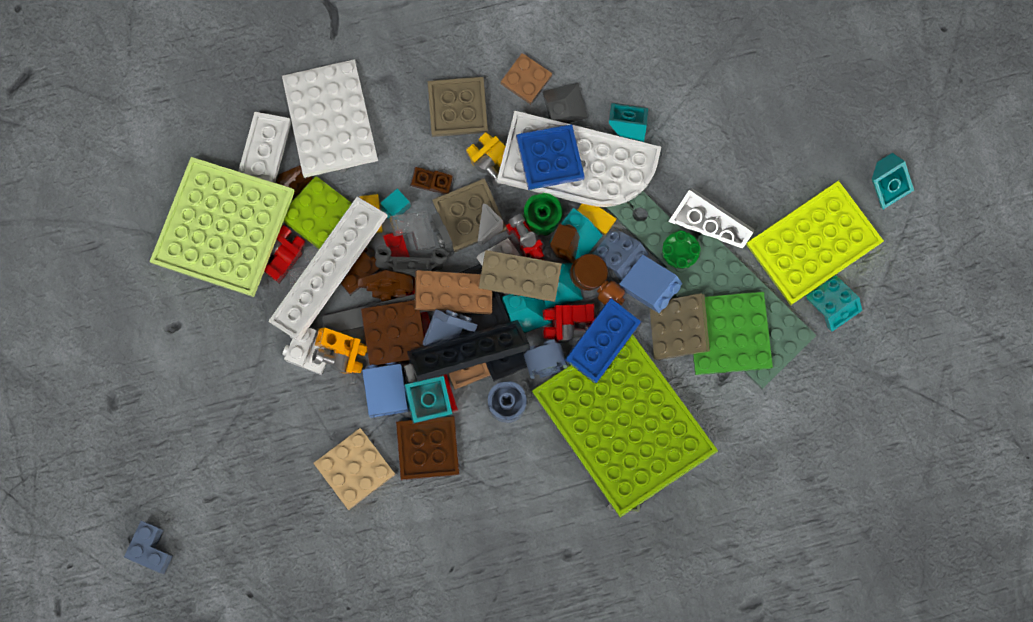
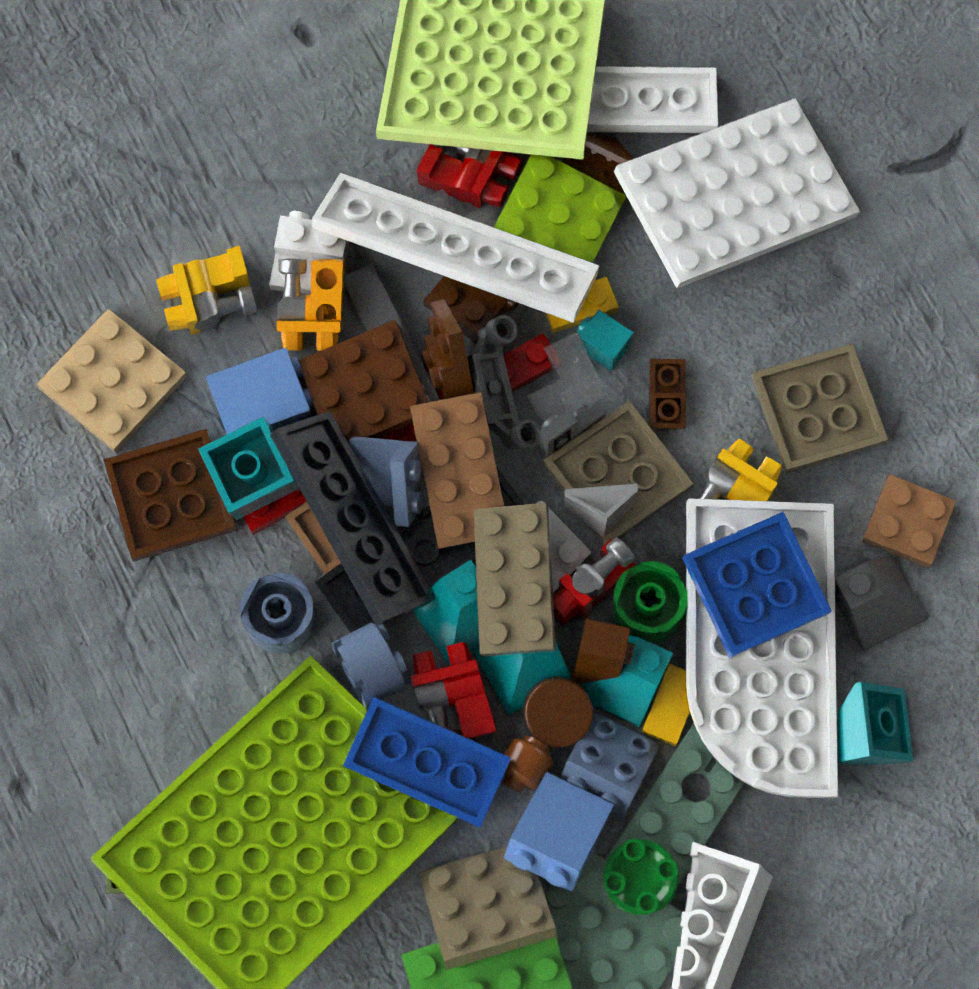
camera: 80 degrees right, 5 degrees down
none -> yellow hips [156,245,257,335]

